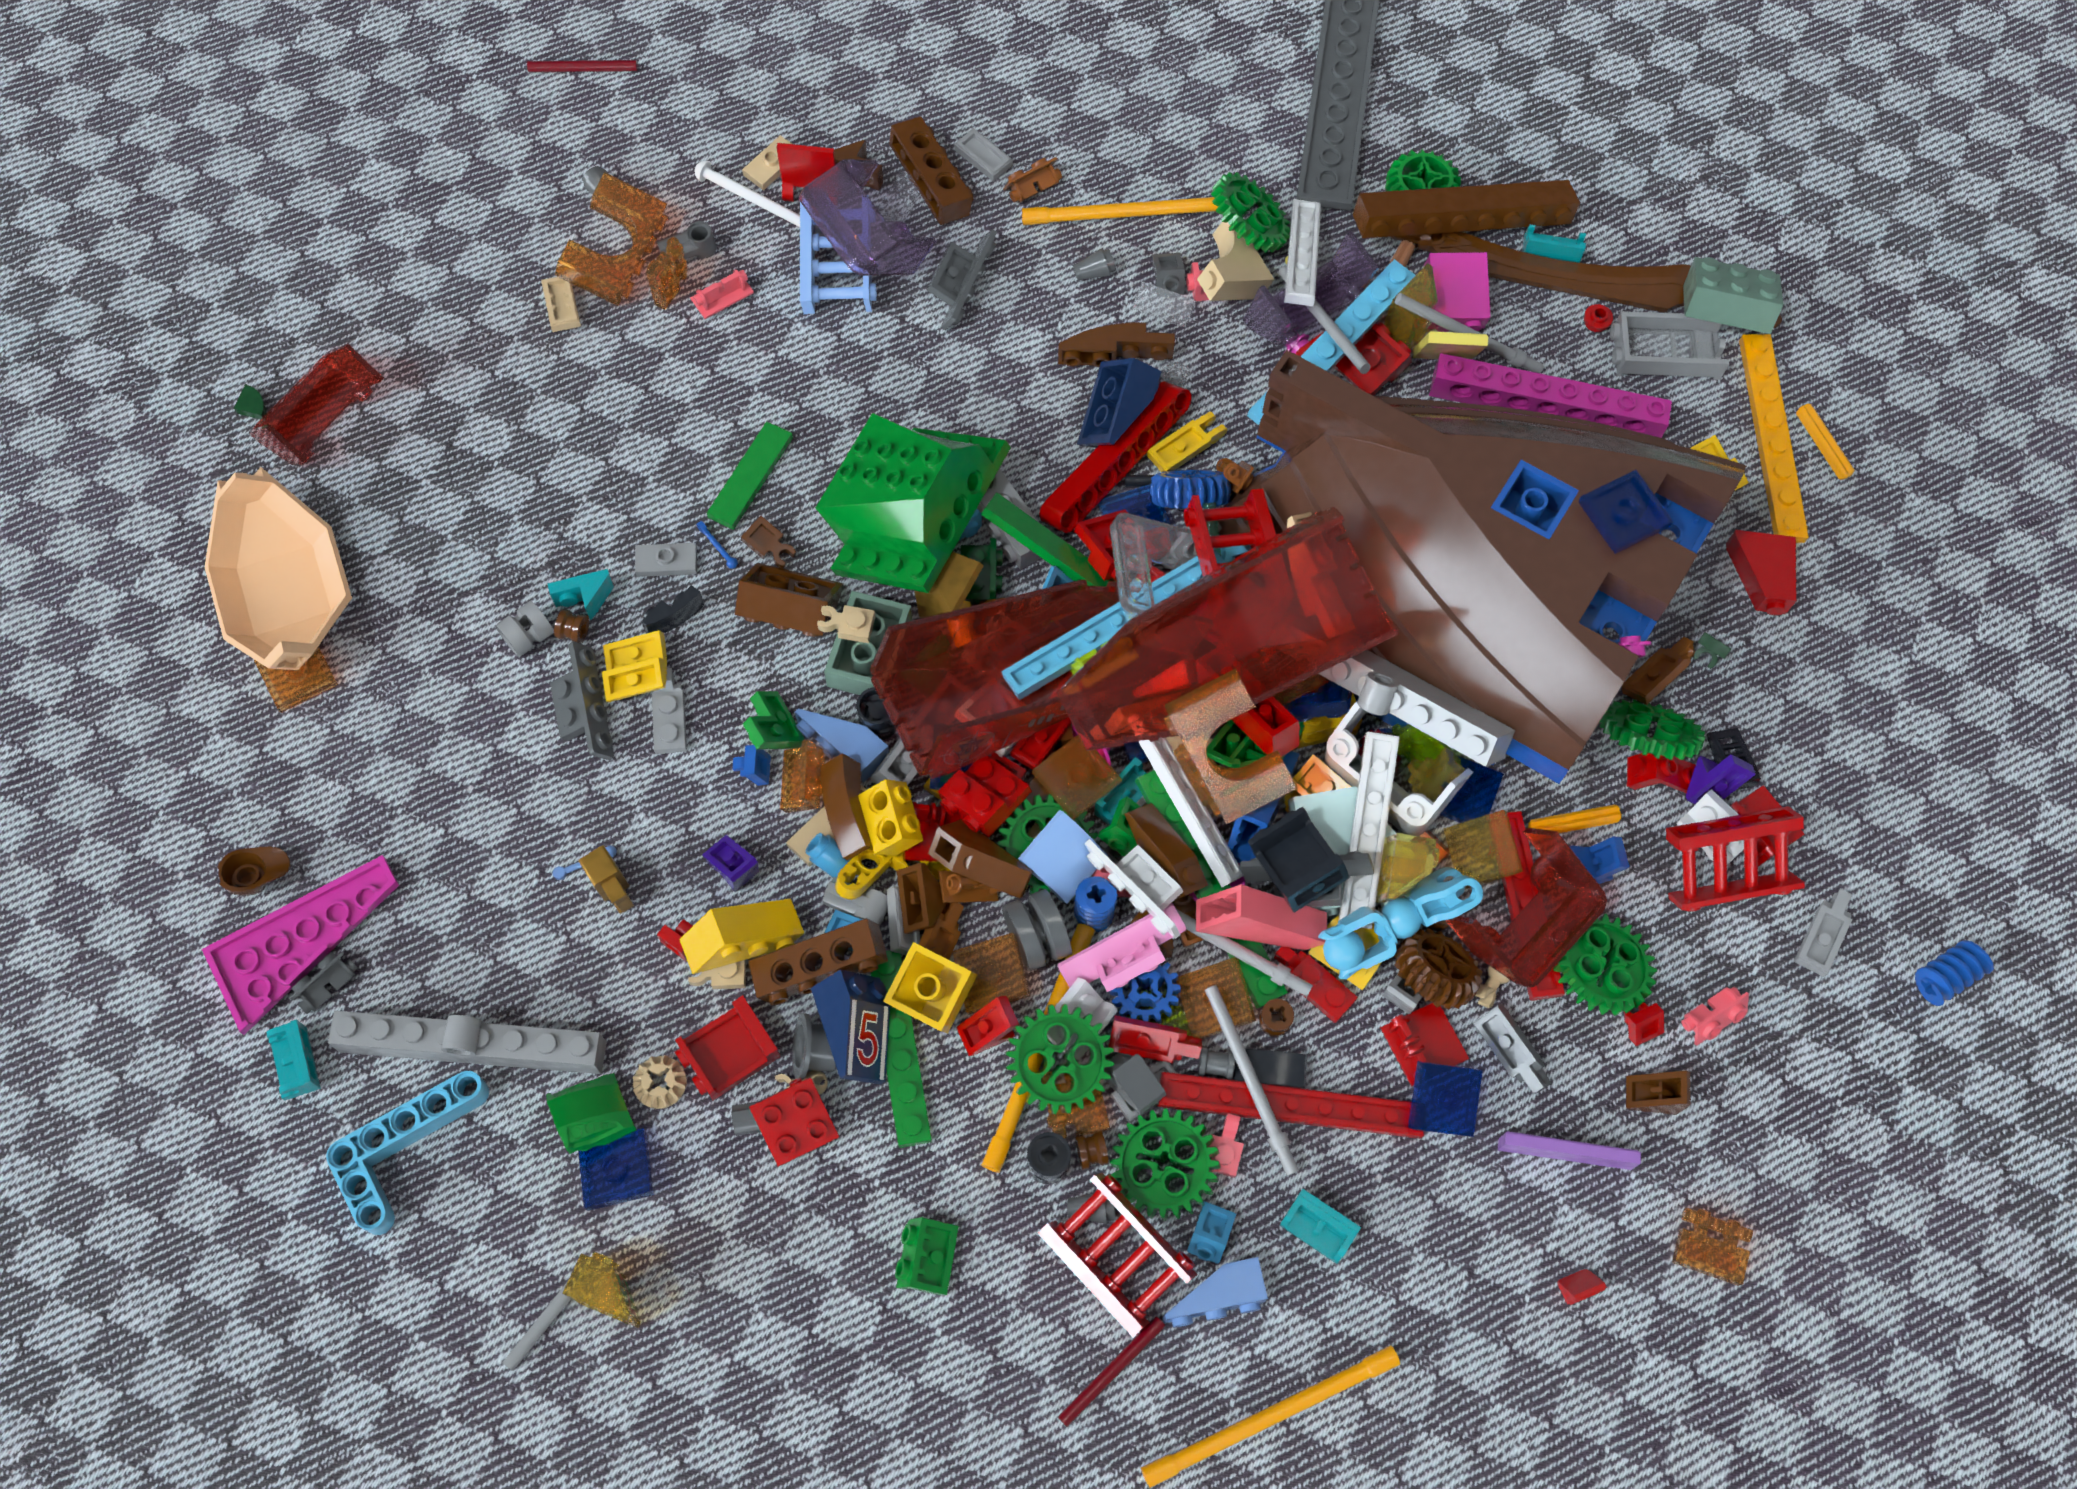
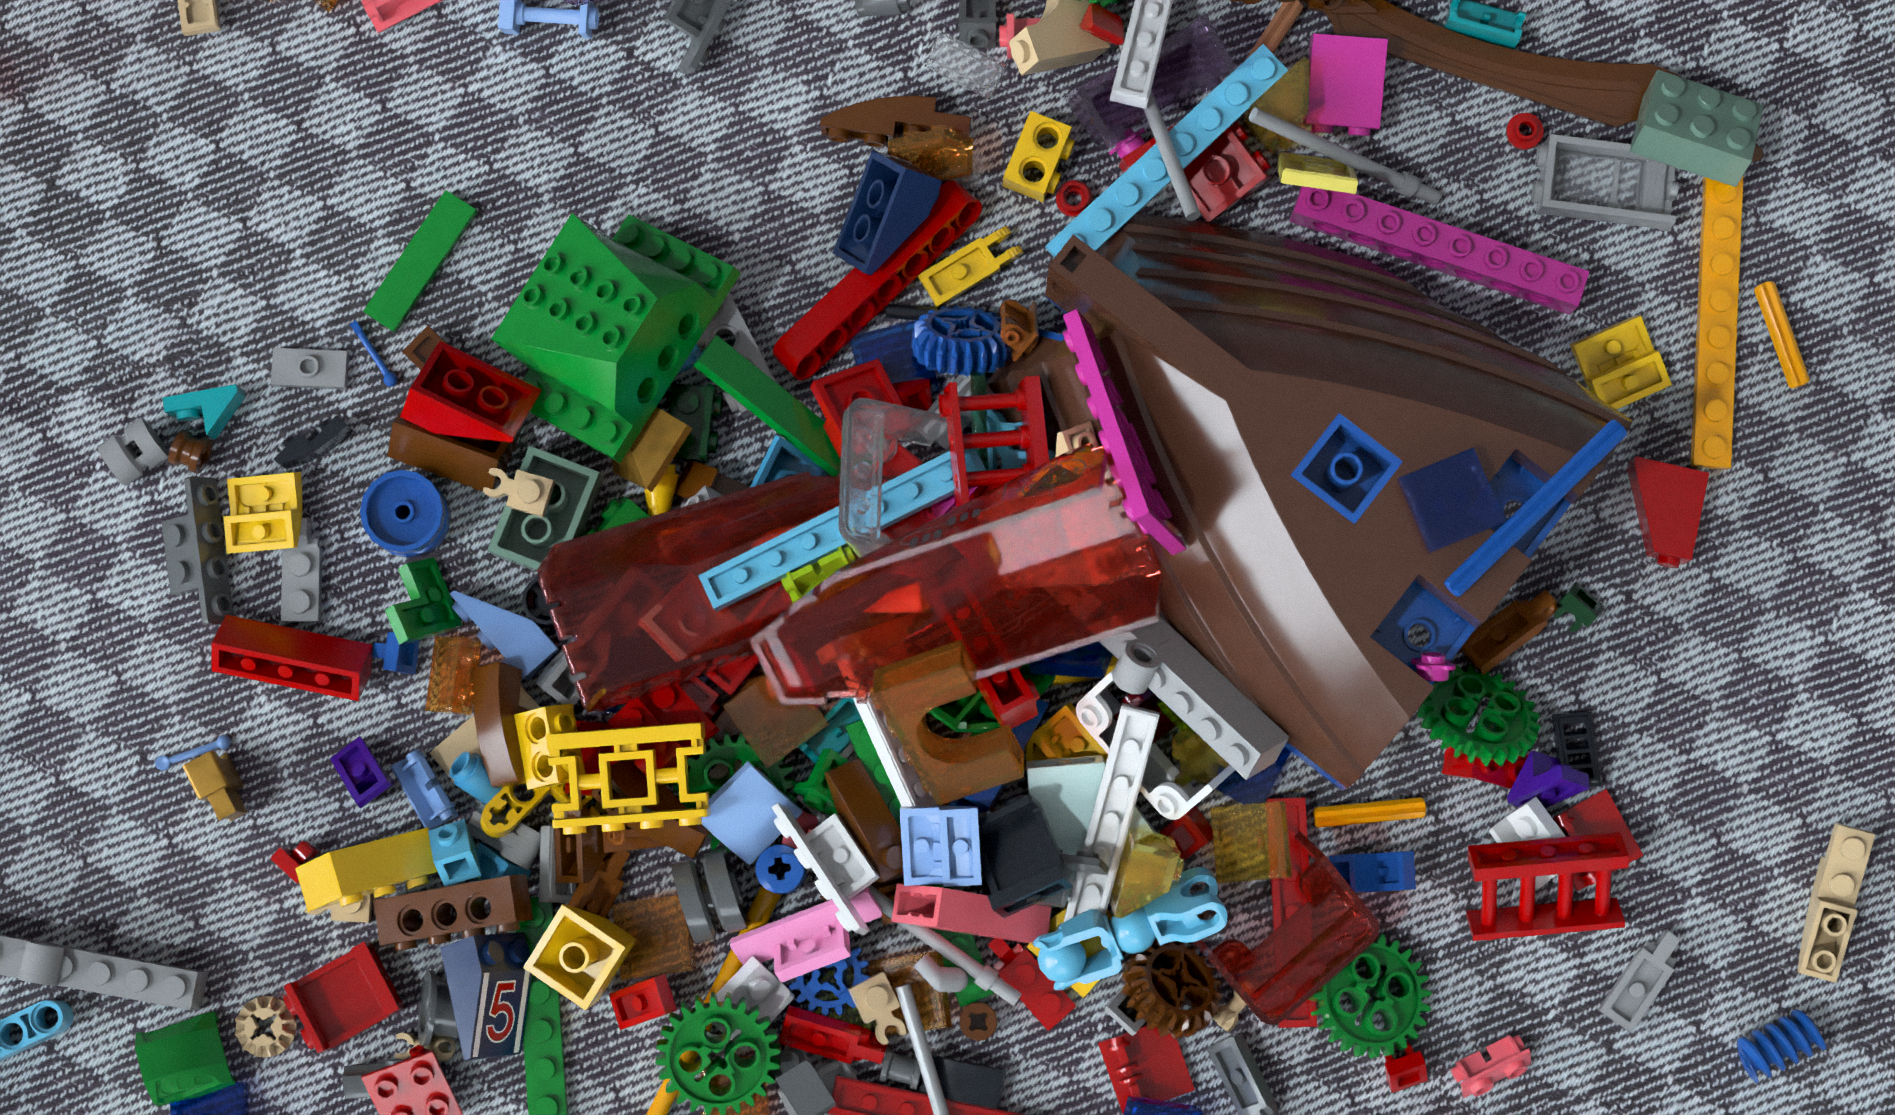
camera: 10 degrees right, 15 degrees up
none -> red brick [211,615,373,701]
none -> blue wheel [360,470,451,558]
none -> medium blue hinge [390,749,459,830]
none -> red slope [400,341,541,443]
none -> medium azure brick [428,819,482,887]
none -> yellow fence [545,722,711,835]
none -> tan plate [848,972,906,1045]
none -> clear orange bracket [887,125,973,180]
none -> light blue slope [900,805,982,887]
none -> light grey arm [913,954,968,992]
none -> yellow brick [1002,111,1075,202]
none -> red plate [1056,180,1093,217]
none -> dark pink wing [1063,309,1186,555]
none -> red slope [1079,3,1124,46]
none -> blue axle [1444,419,1627,597]
none -> tan slope [1798,822,1875,983]

